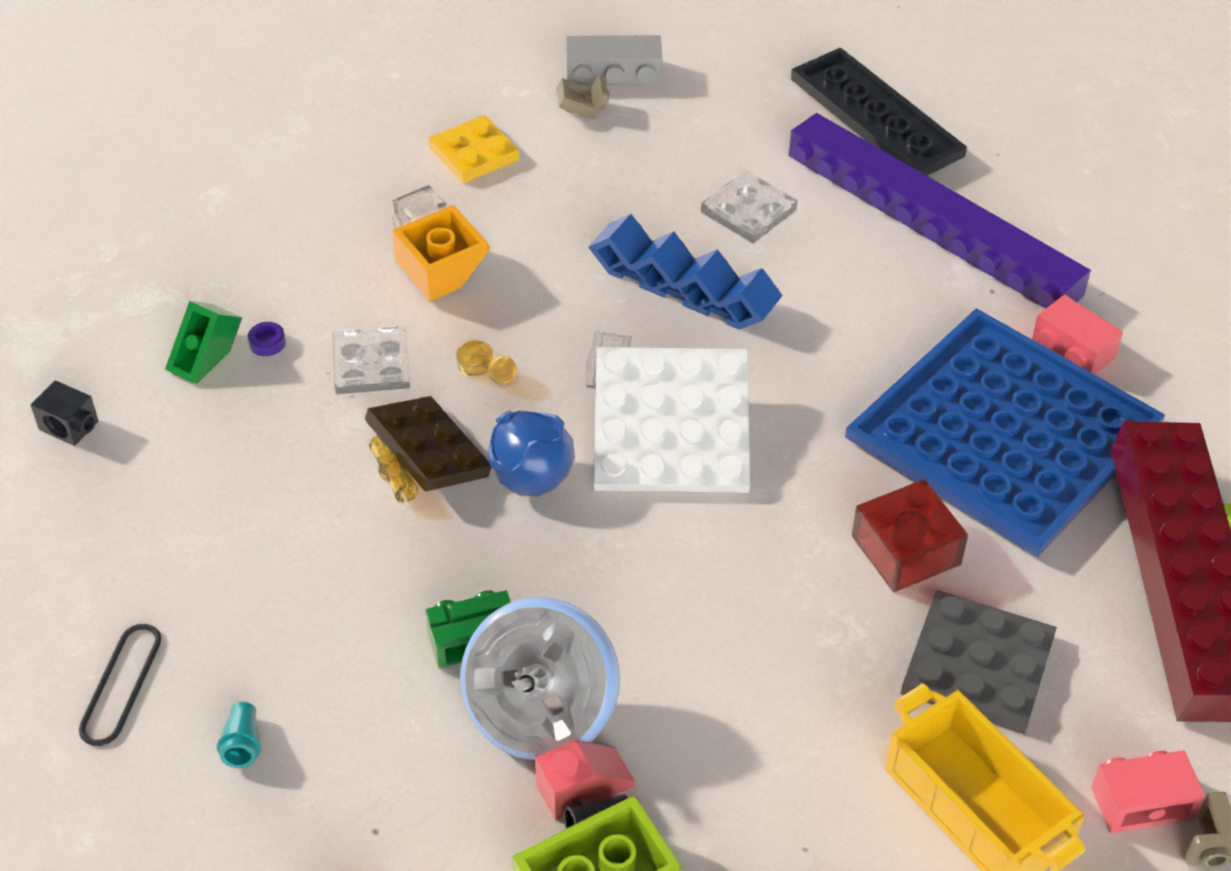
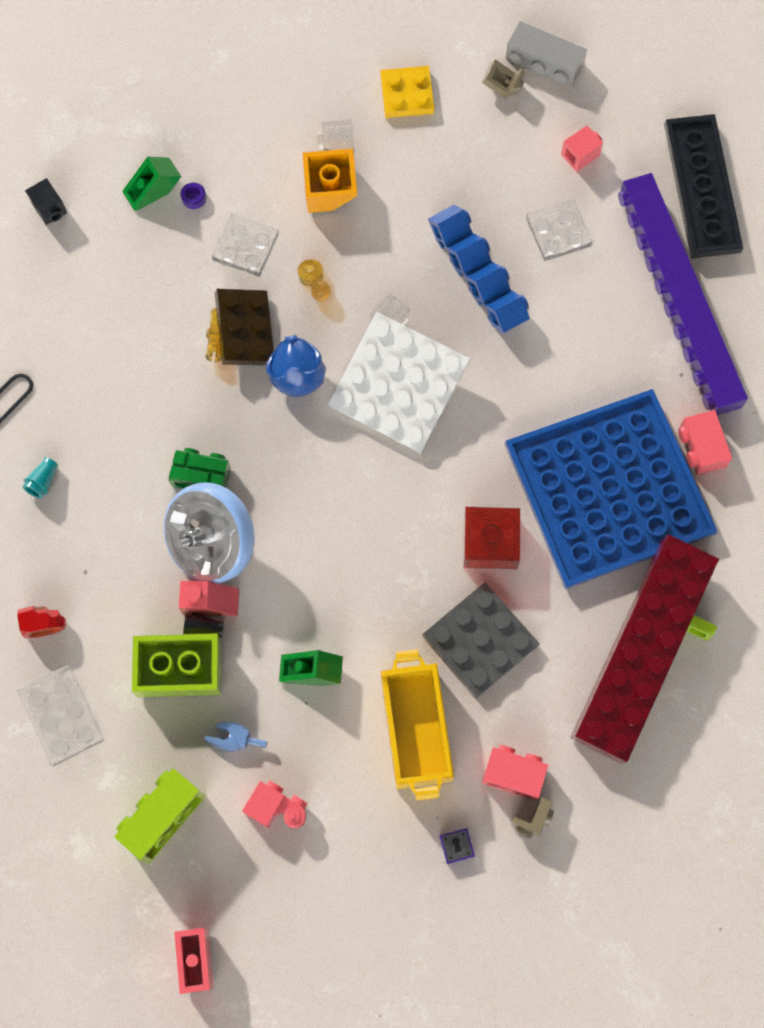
camera: 30 degrees right, 25 degrees up
none -> green slope [279,650,343,686]
none -> coral brick [561,125,603,172]

